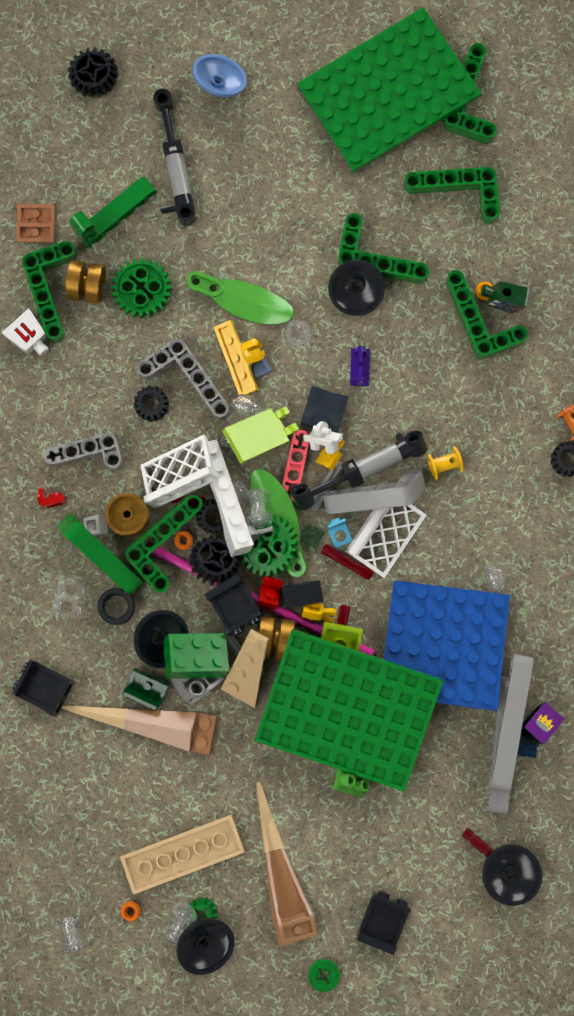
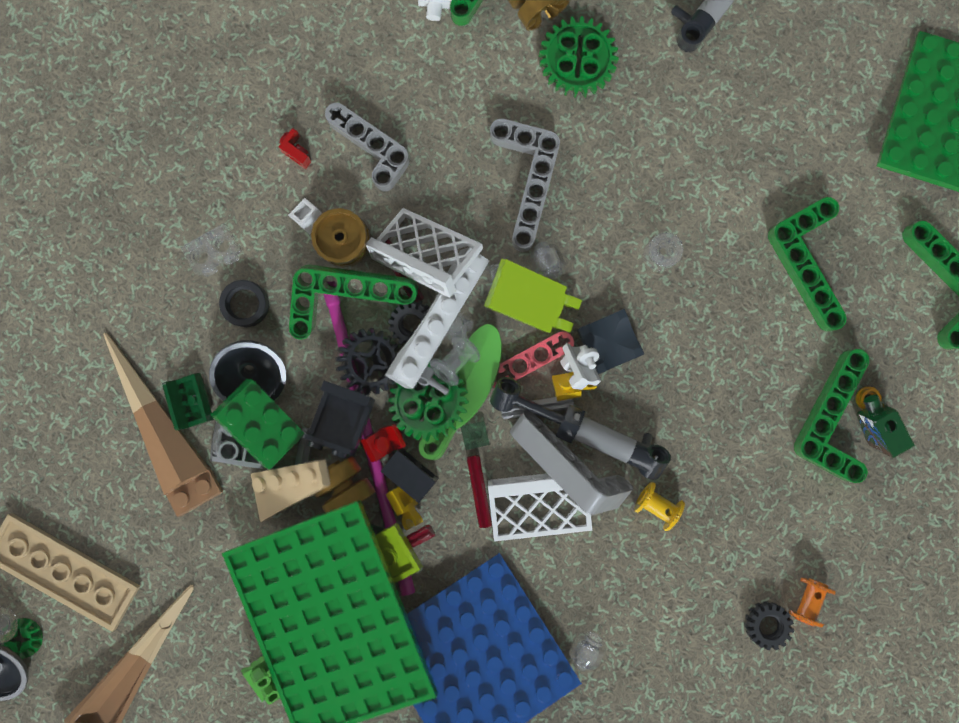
camera: 45 degrees right, 5 degrees up
black panel [12,660,75,716] -> none
green beam [56,513,144,596] -> none
black tyre [134,386,169,422] -> none
orange plate [174,531,193,550] -> none
bright green plant [187,271,294,325] -> none
yellow plate [214,320,265,397] -> none
sand blue tile [253,357,272,380] -> none
medium azure bracket [327,518,352,548] -> none
black dish [328,260,385,316] -> none
dark purple hinge [350,346,370,386] -> none

